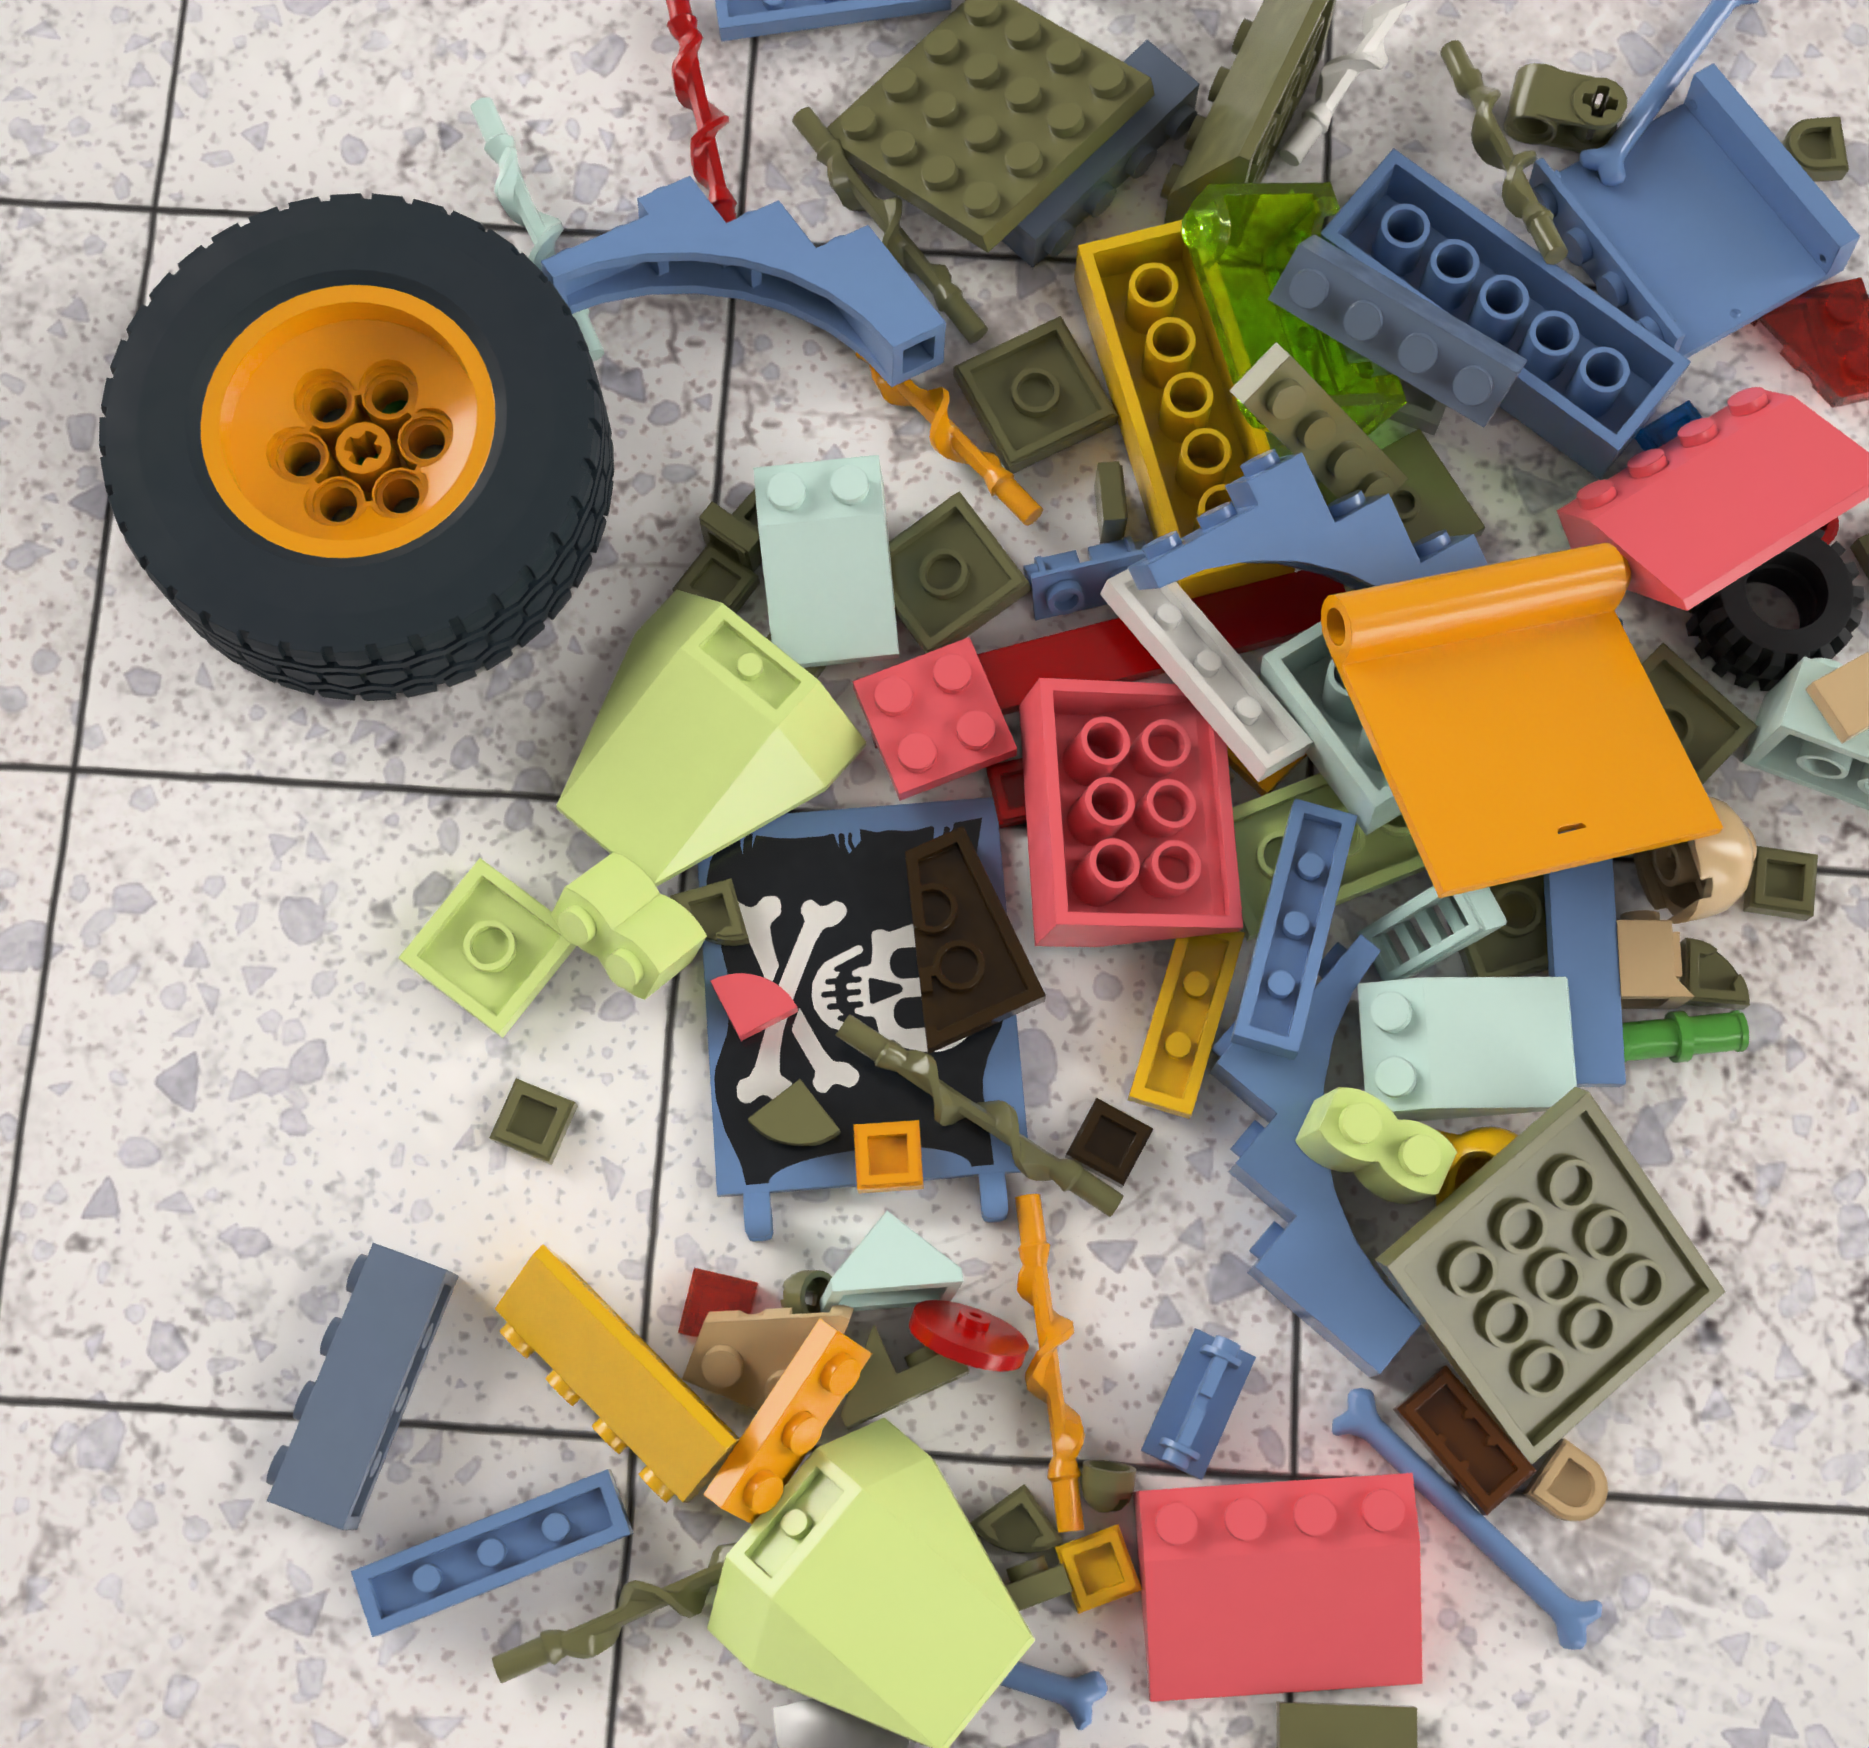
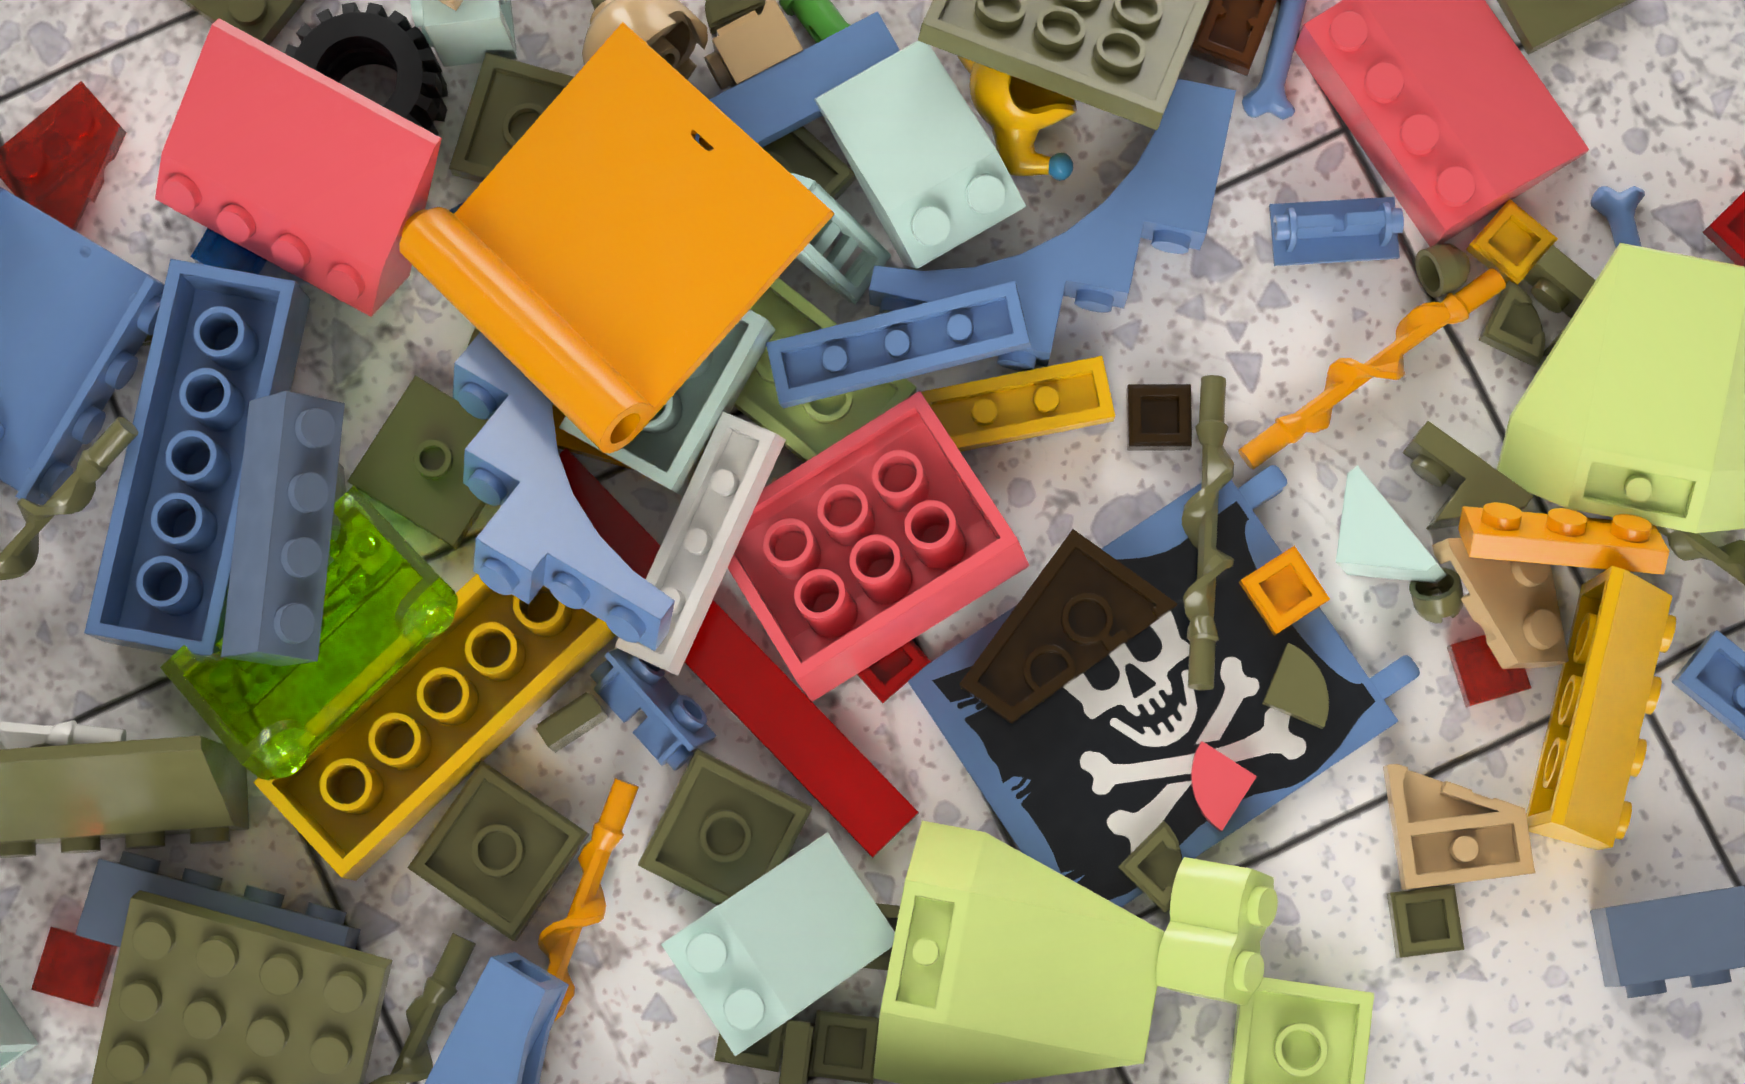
camera: 115 degrees left, 5 degrees up
coral plate [853,637,1017,801] -> none
red piece [909,1300,1029,1371] -> none
olive plate [1229,342,1408,498] -> none
yellowish green brick [1295,1087,1457,1204] -> none
none -> clear red tile [31,927,117,1007]
none -> tan wing [1383,764,1535,890]

